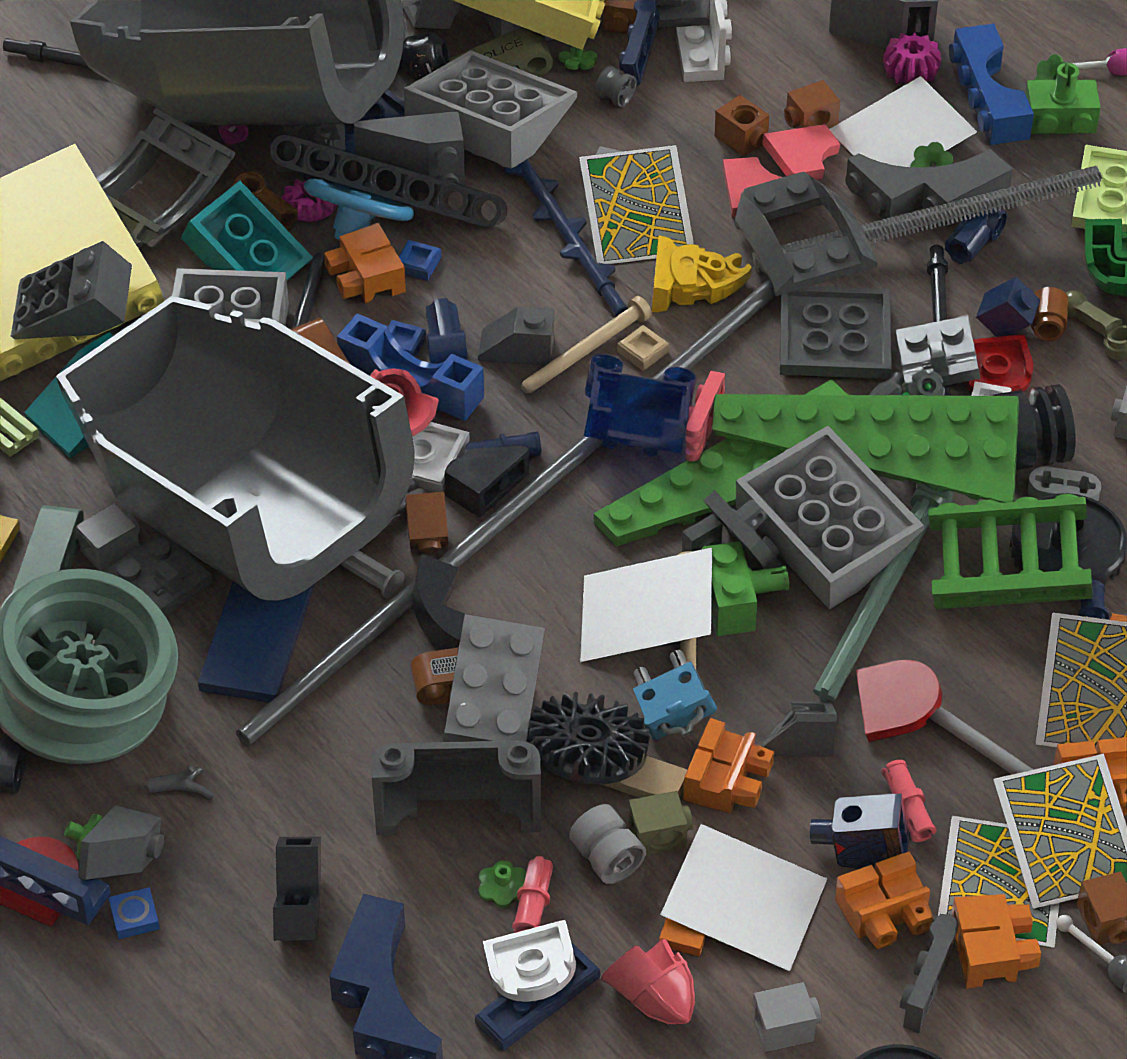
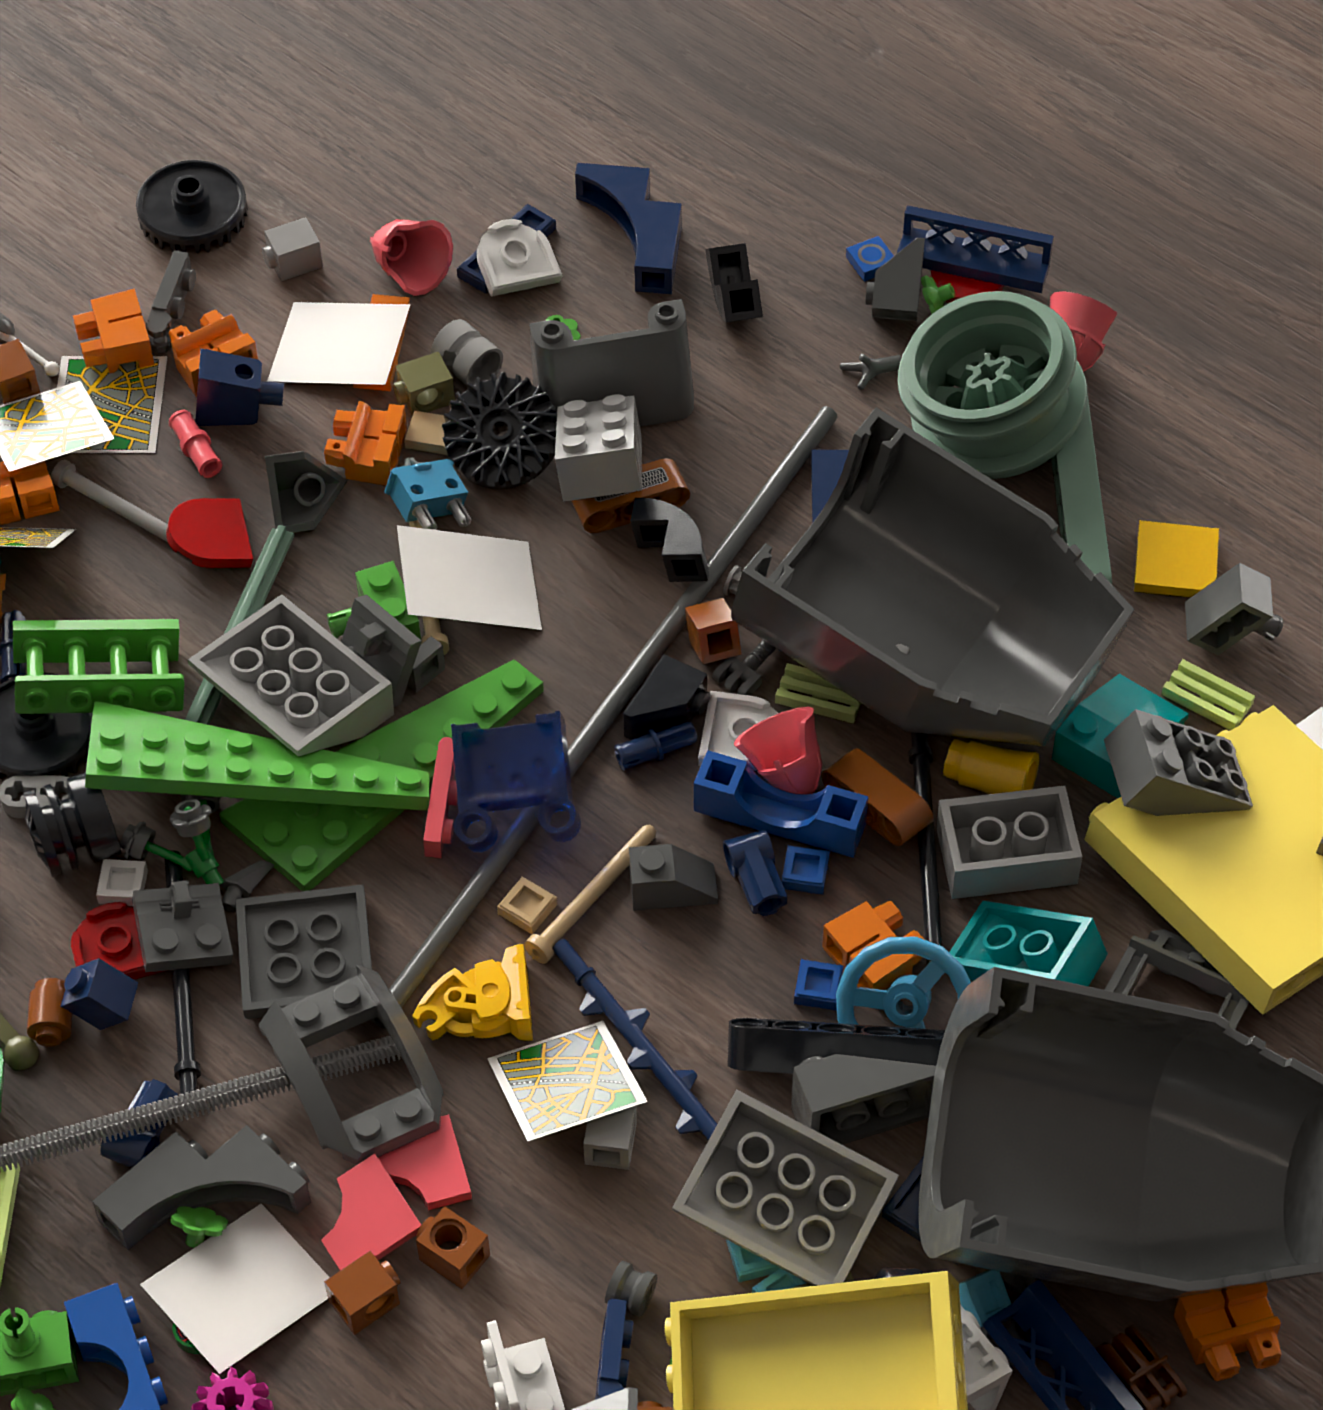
camera: 170 degrees right, 5 degrees up
coral axle [512,856,553,933] -> none

